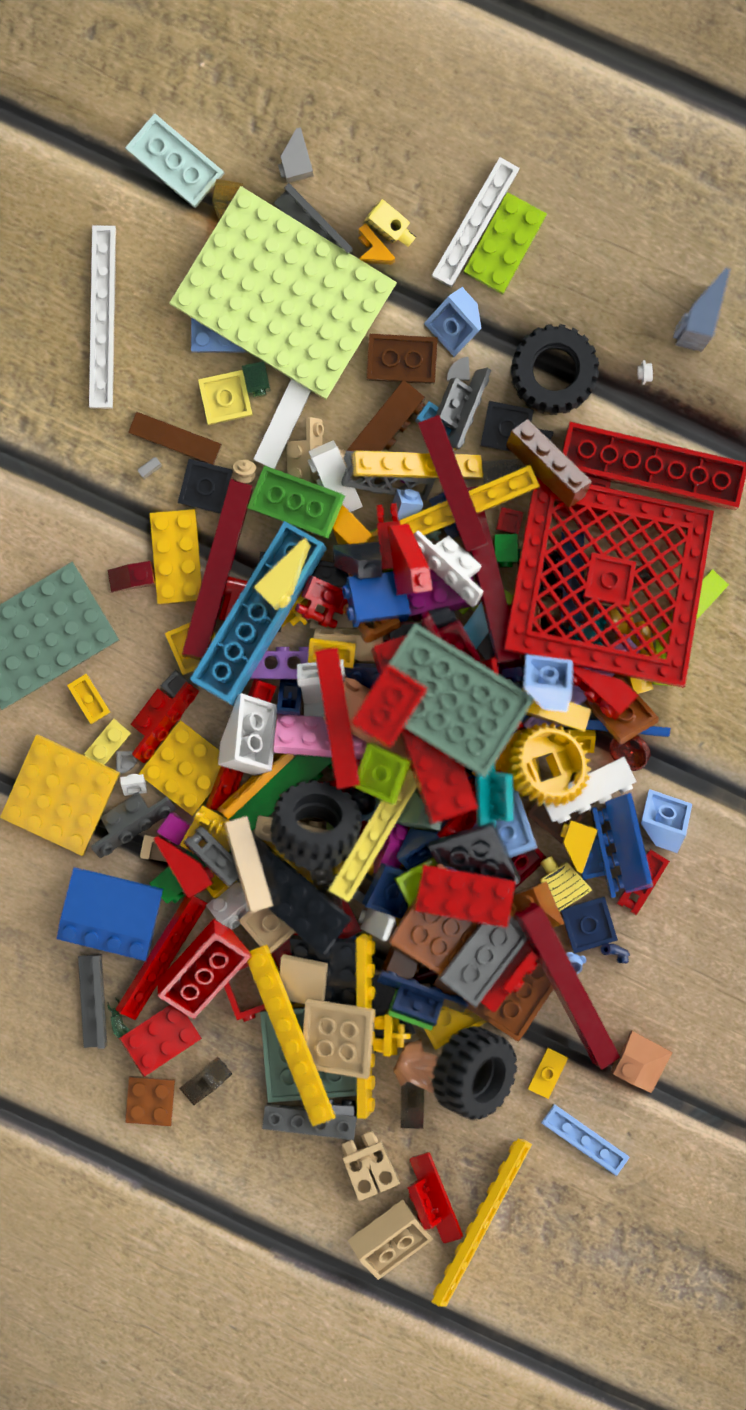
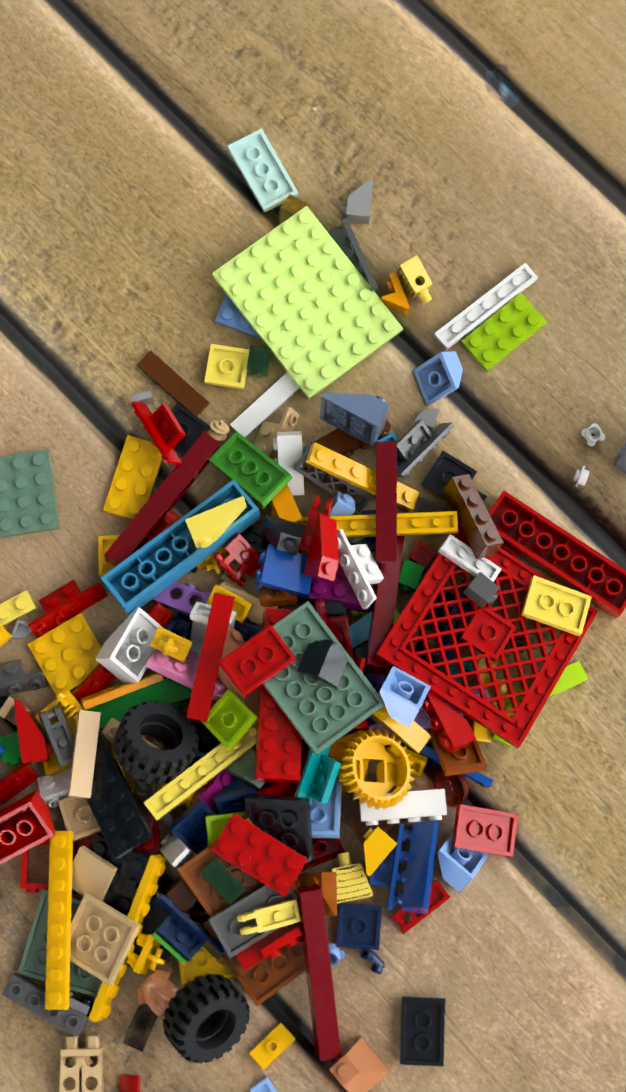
camera: 15 degrees right, 10 degrees down
yellow plate [67,673,111,724] -> none
white plate [89,225,116,409] -> none
dark red slope [107,561,156,593] -> none
white plate [120,774,147,796] -> none
magenta slope [157,812,191,847] -> none
dark grey tile [161,670,193,698] -> none
reddish brown plate [367,333,438,384] -> none
black tyre [511,324,599,415] -> none
none -> red bracket [131,401,186,466]
none -> yellow hips [150,626,193,663]
none -> clear green plate [199,857,246,905]
none -> light yellow hinge [237,899,301,935]
none -> black slope [297,639,348,688]
none -> sand blue slope [320,393,389,447]
none -> black plate [399,996,445,1067]
none -> white tile [438,534,501,582]
none -> plate [451,804,518,857]
none -> dark grey brick [463,572,500,608]
none -> light yellow plate [521,576,592,636]
none -> white plate [581,423,605,447]

